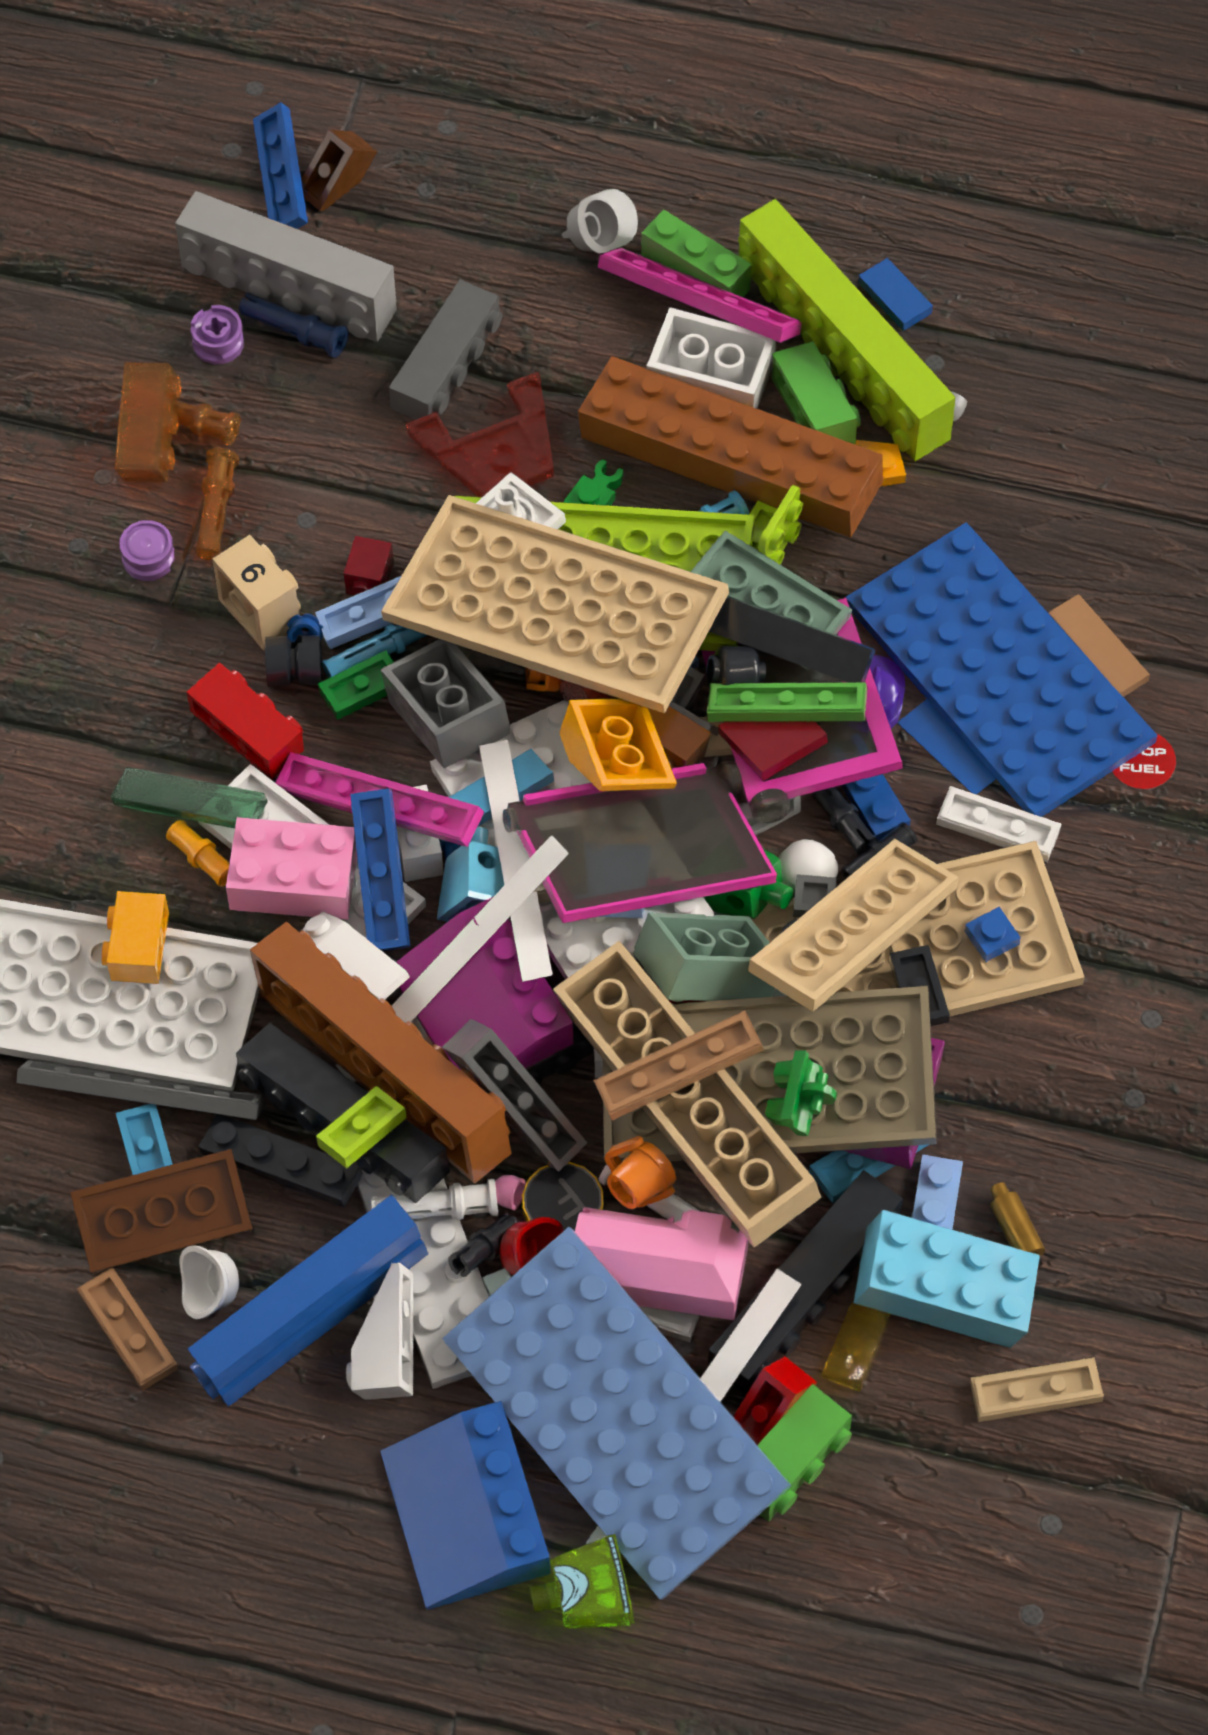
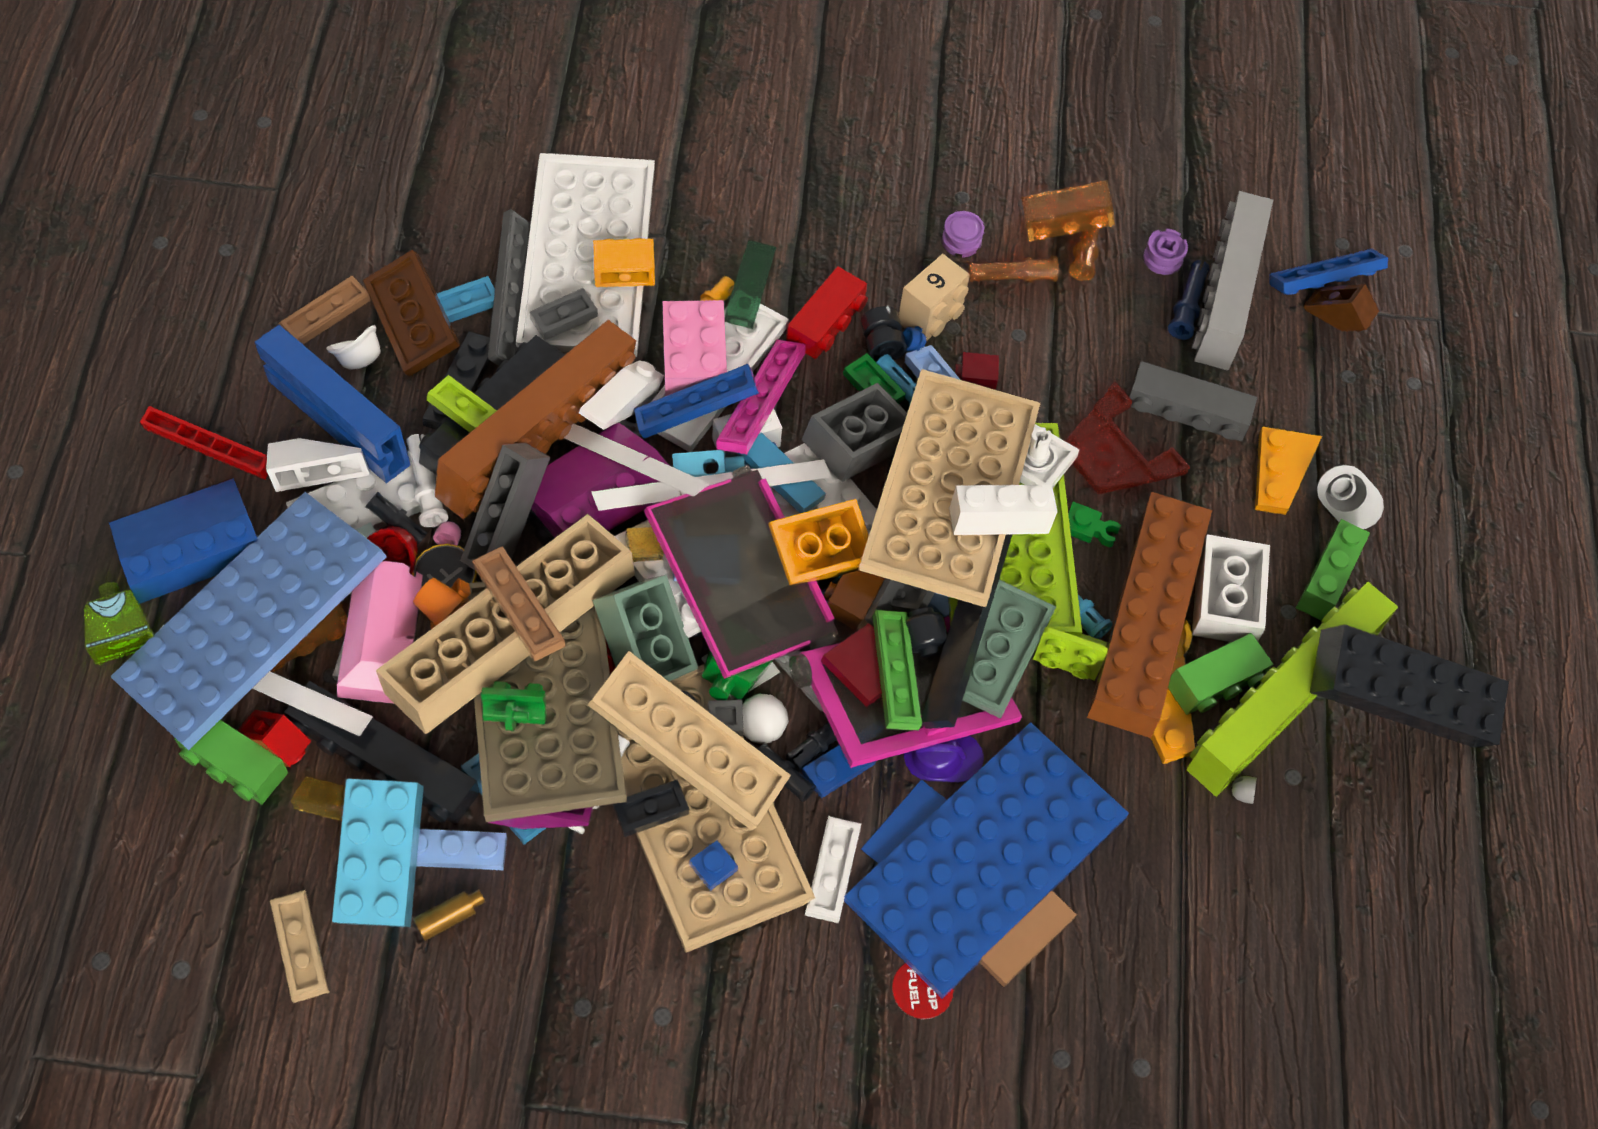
camera: 75 degrees right, 0 degrees up
dark pink tile [598,248,802,342] -> none
blue tile [858,258,933,331] -> none
none -> red piece [139,406,268,480]
none -> dark grey plate [530,288,598,340]
none -> clear yellow tile [625,527,664,562]
none -> white brick [949,485,1057,535]
none -> light orange wing [1255,427,1322,515]
none -> black brick [1310,625,1509,747]

